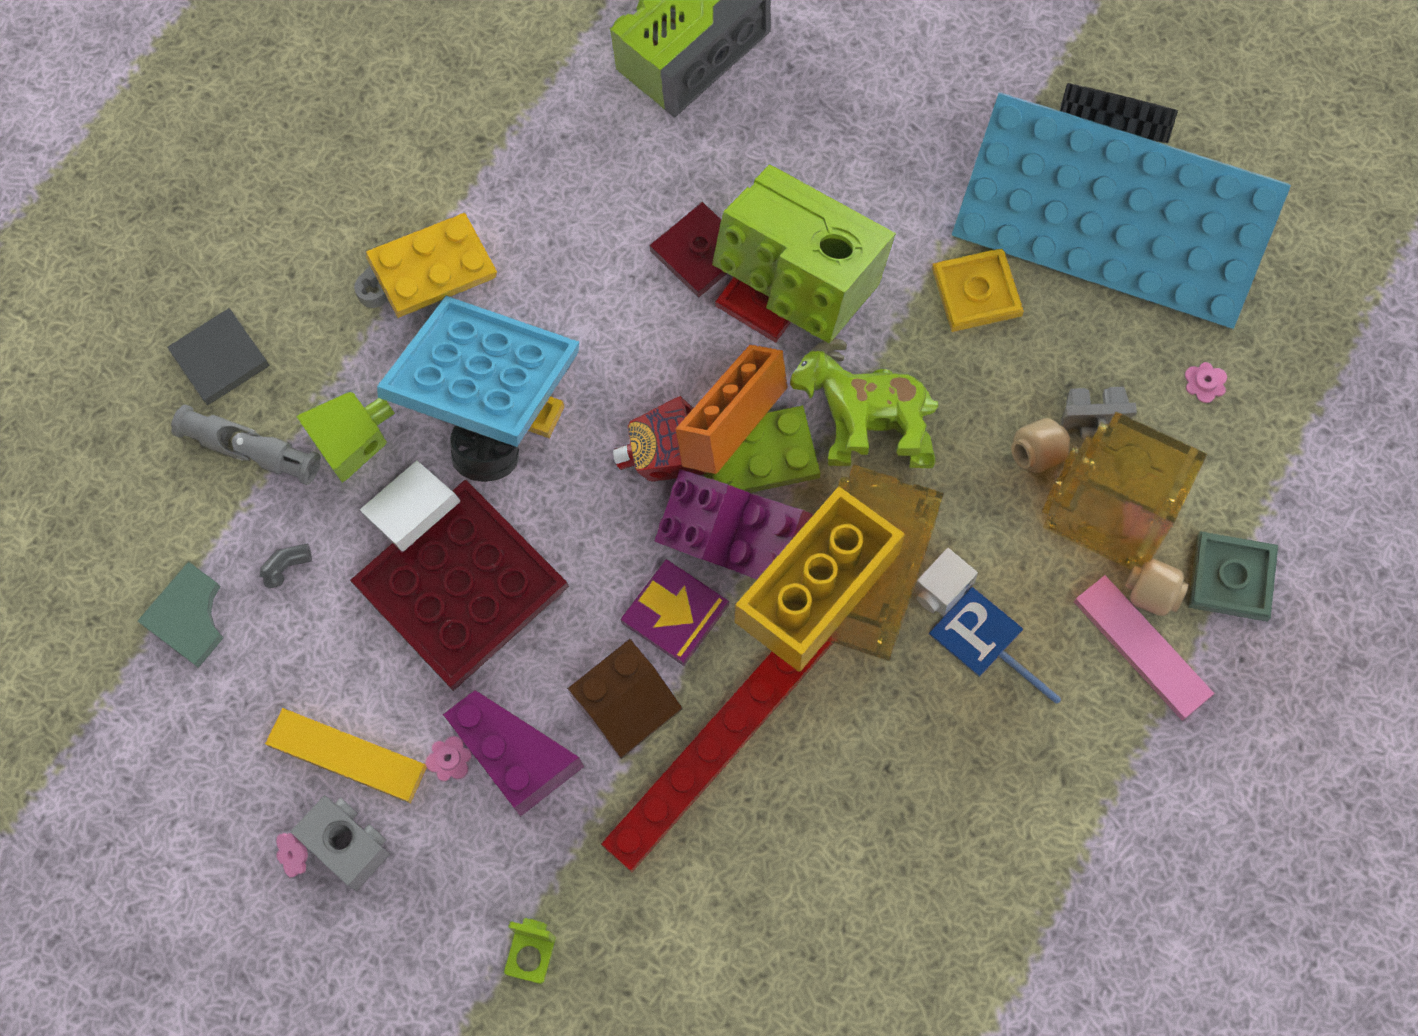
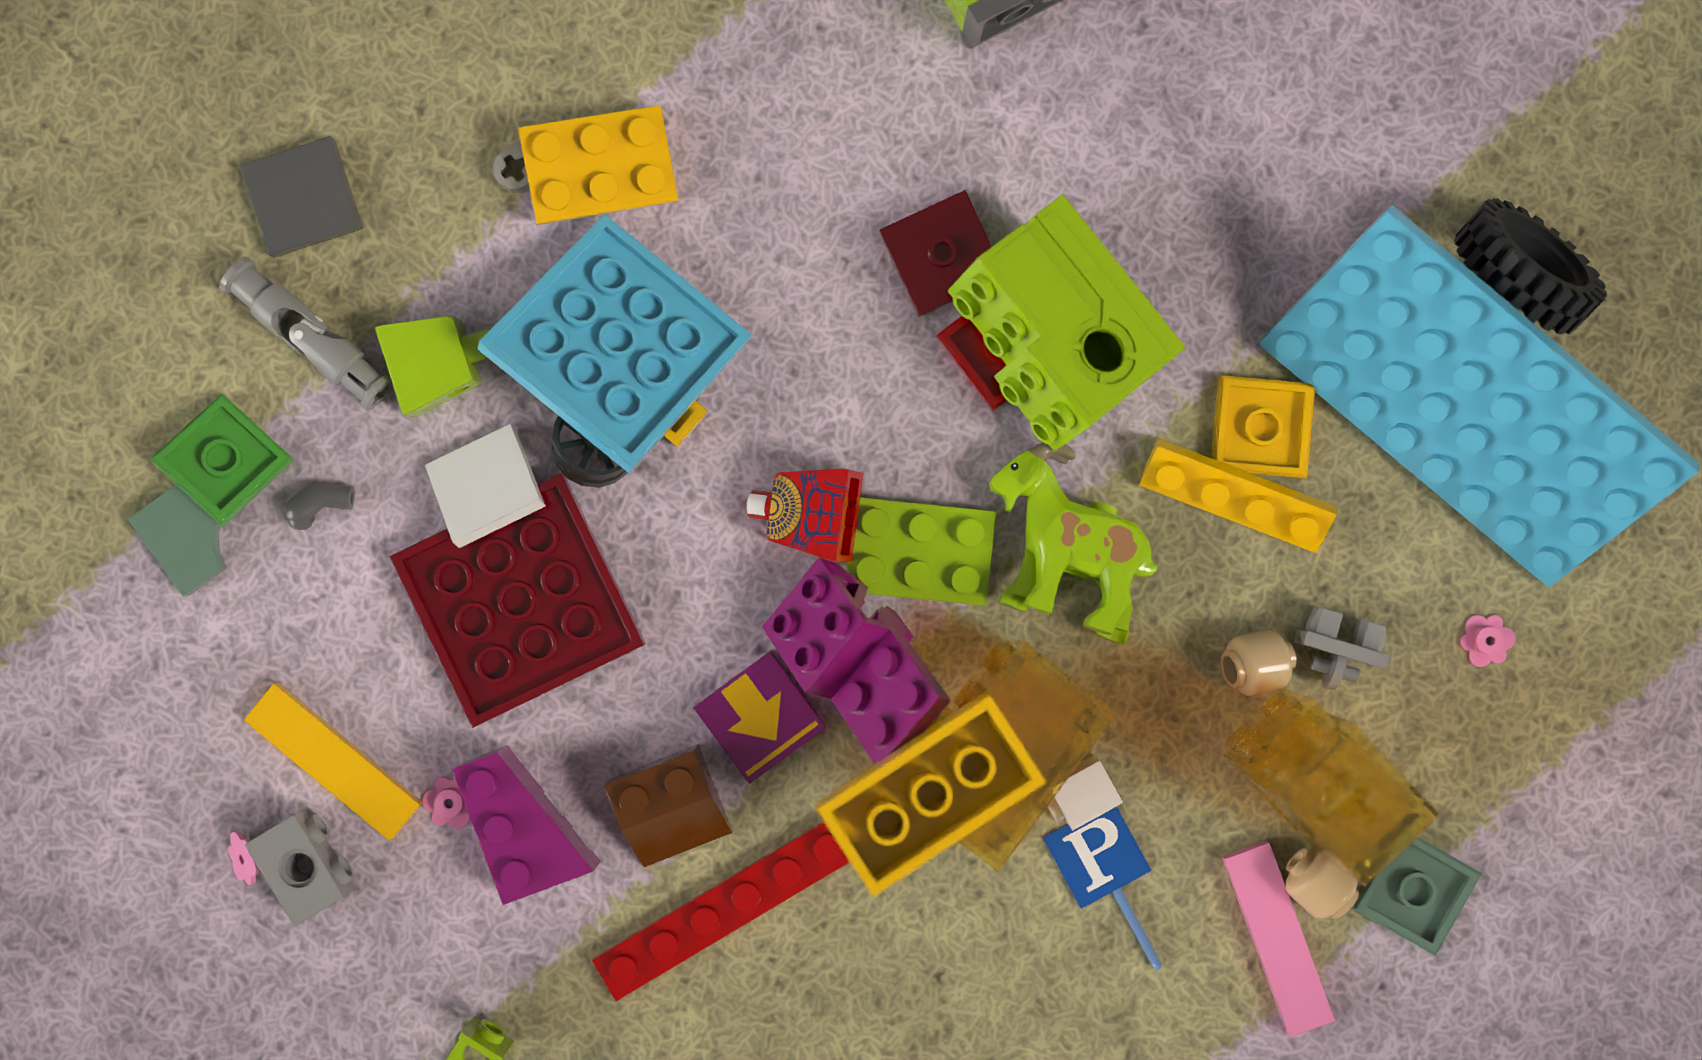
camera: 20 degrees right, 20 degrees up
orange brick [676,344,788,474] -> none
none -> bright green tile [150,394,293,527]
none -> yellow plate [1139,438,1337,553]

